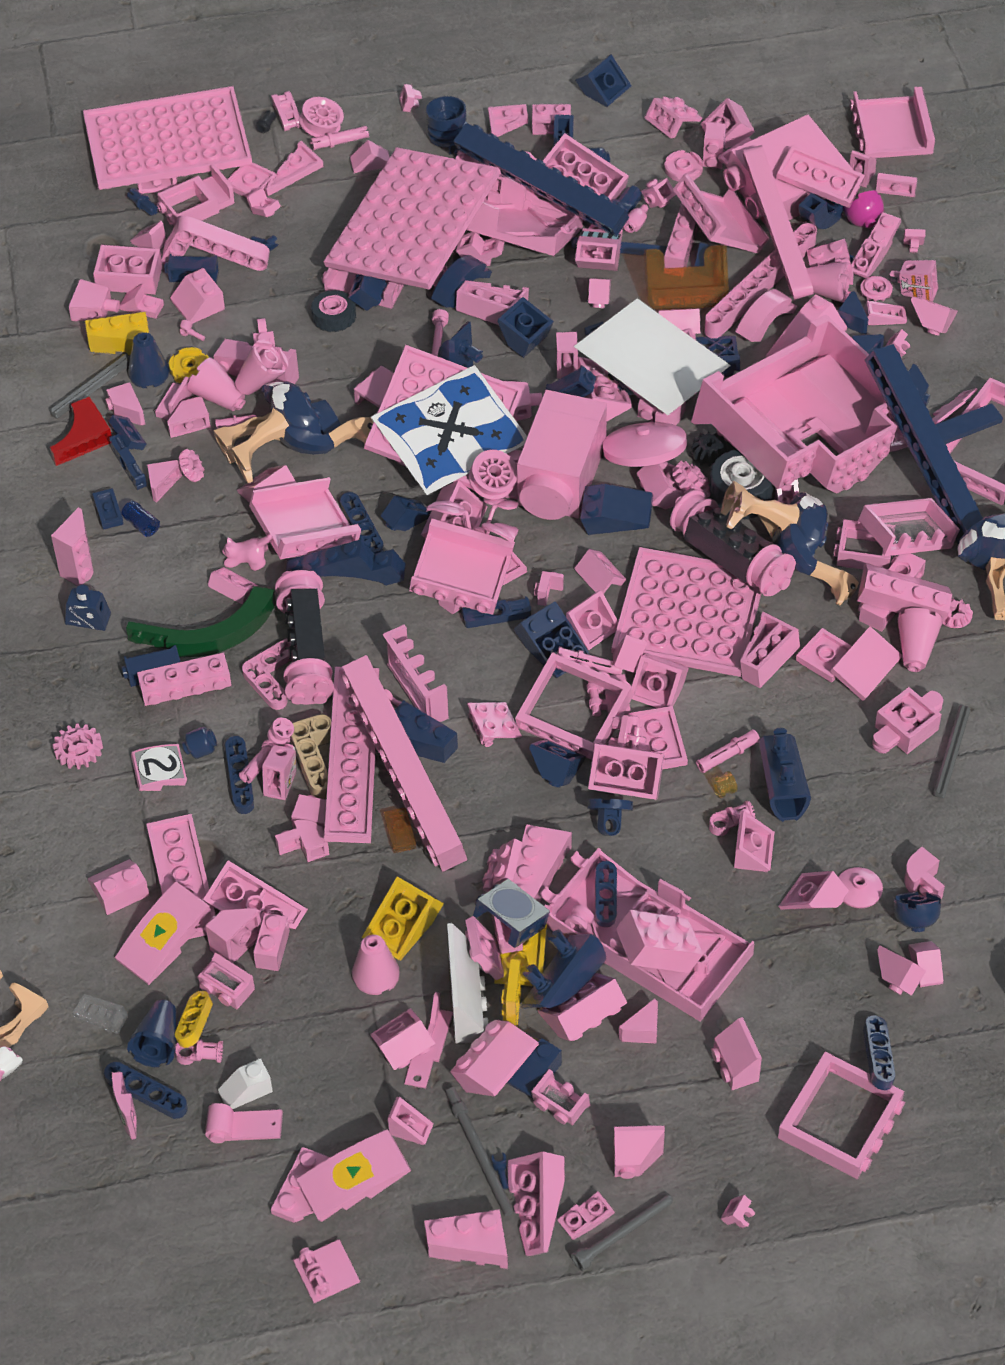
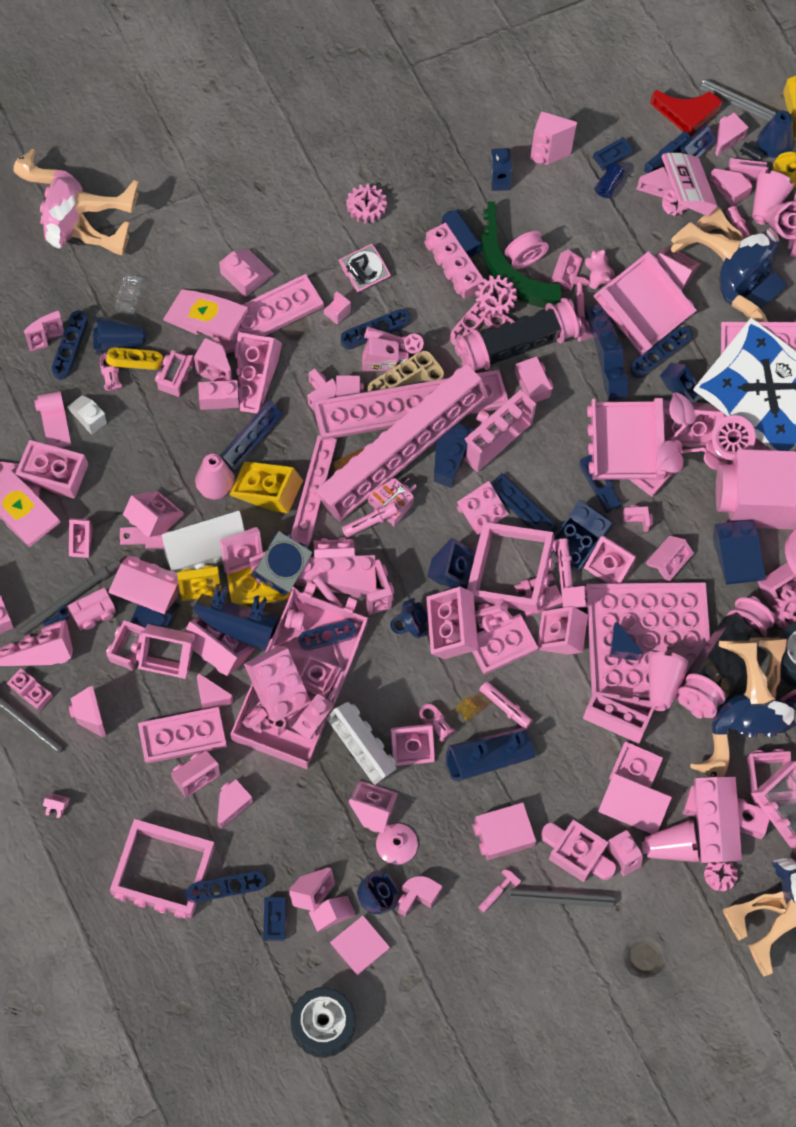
camera: 70 degrees right, 15 degrees up
dark blue head [182,726,217,759] -> none
none -> bright pink slope [15,440,88,499]
none -> bright pink brick [68,588,116,631]
none -> bright pink window [136,624,195,679]
none -> bright pink plate [138,707,227,764]
none -> bright pink slope [217,779,253,829]
none -> dark blue plate [220,400,283,471]
none -> bright pink tile [241,707,269,733]
none -> dark blue plate [263,897,286,941]
none -> bright pink plate [291,435,337,548]
none -> bright pink torso [293,694,334,740]
none -> bright pink piece [312,574,344,608]
none -> bright pink panel [324,291,351,325]
none -> white slope [326,702,397,785]
none -> bright pink tile [330,915,390,976]
none -> bright pink pin [342,501,400,537]
none -> black pin [346,260,369,285]
none -> bright pink bracket [366,559,395,615]
none -> bright pink torso [368,478,416,527]
none -> bright pink brick [472,803,536,860]
none -> bright pink gear [475,275,517,317]
none -> bright pink piece [478,870,521,913]
none -> dark blue tile [491,473,557,532]
none -> bright pink wheel [505,231,549,269]
none -> bright pink brick [514,356,553,403]
none -> bright pink piece [570,276,589,319]
none -> bright pink torso [606,830,643,877]
none -> dark blue slope [609,622,643,661]
none -> bright pink cone [648,651,689,711]
none -> bright pink slope [661,153,717,216]
none -> black pin [740,142,765,161]

